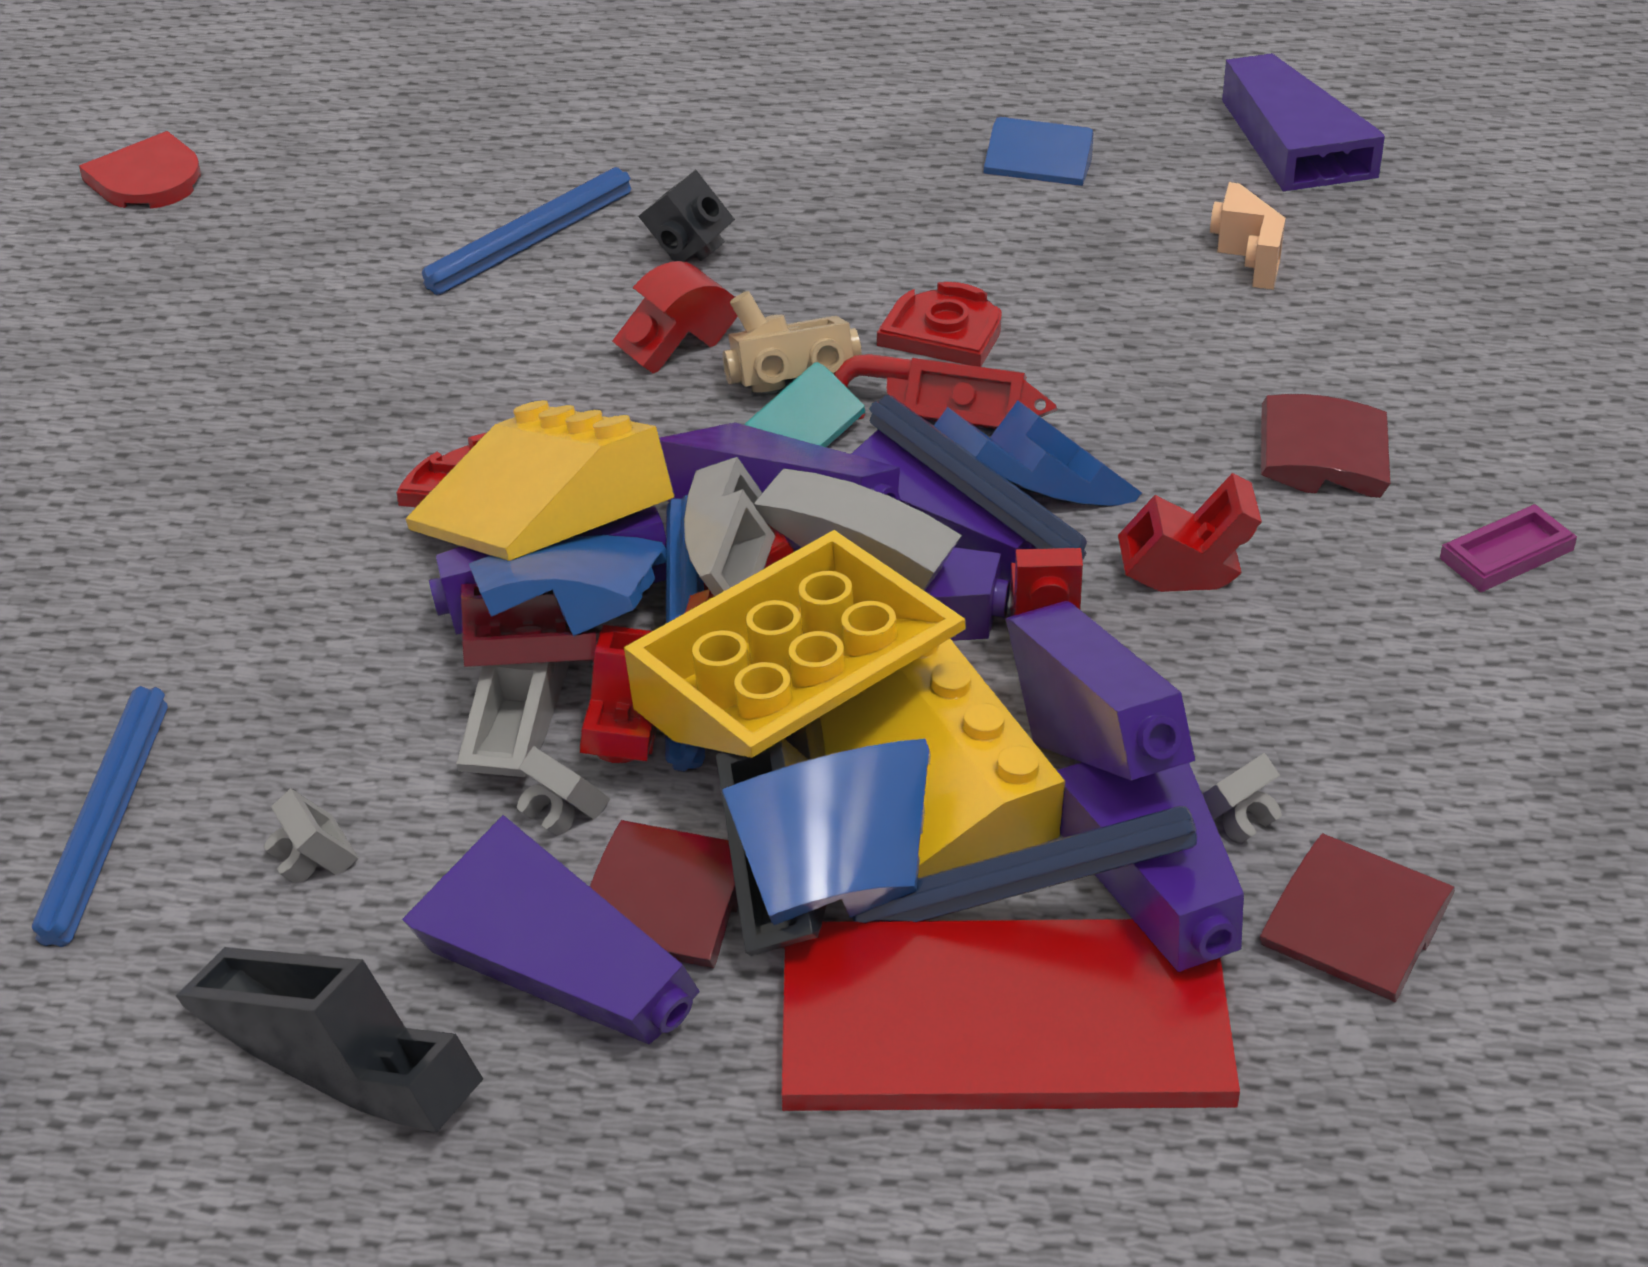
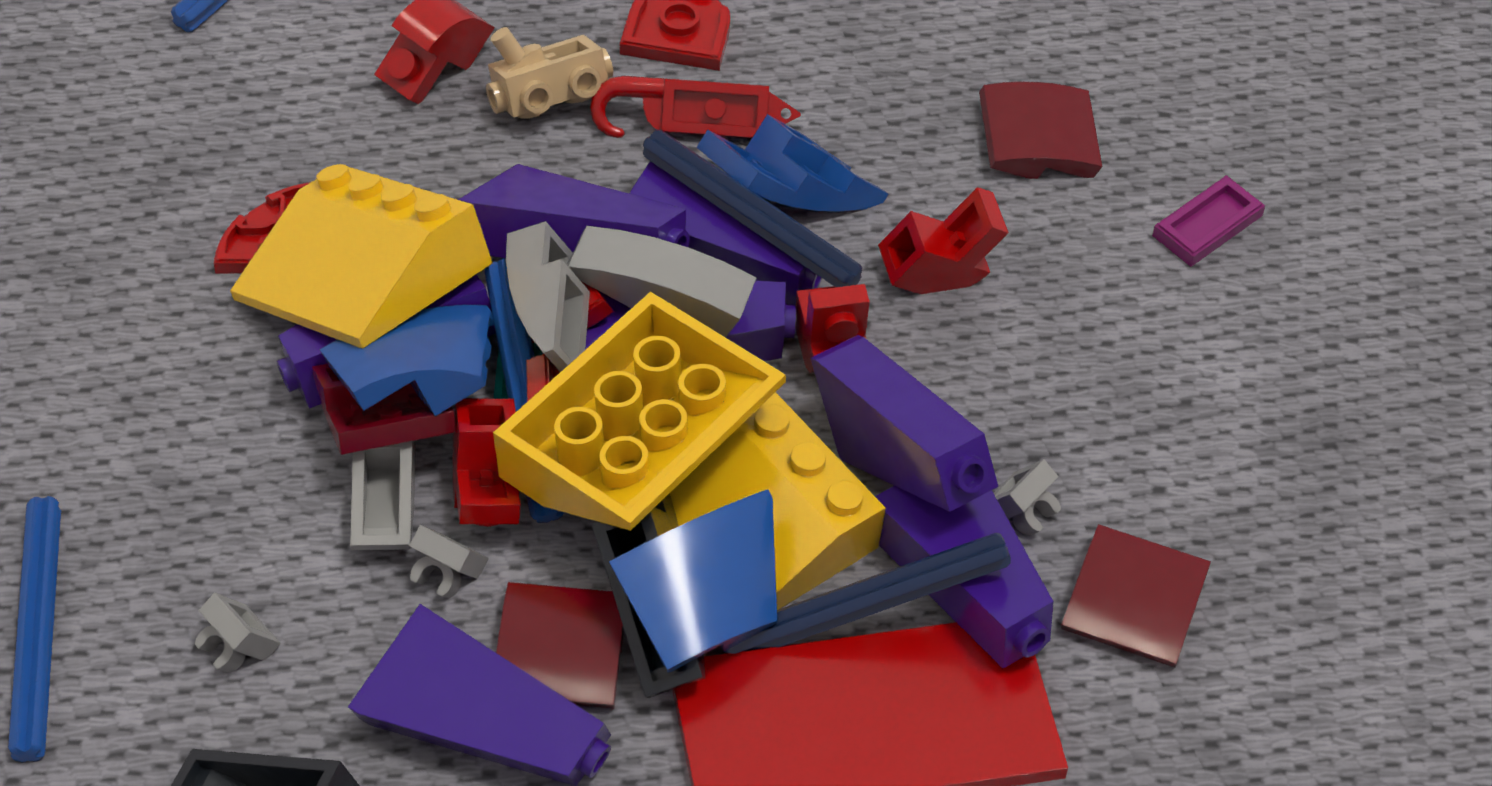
camera: 15 degrees left, 10 degrees up
teal slope [744,362,866,447] -> none

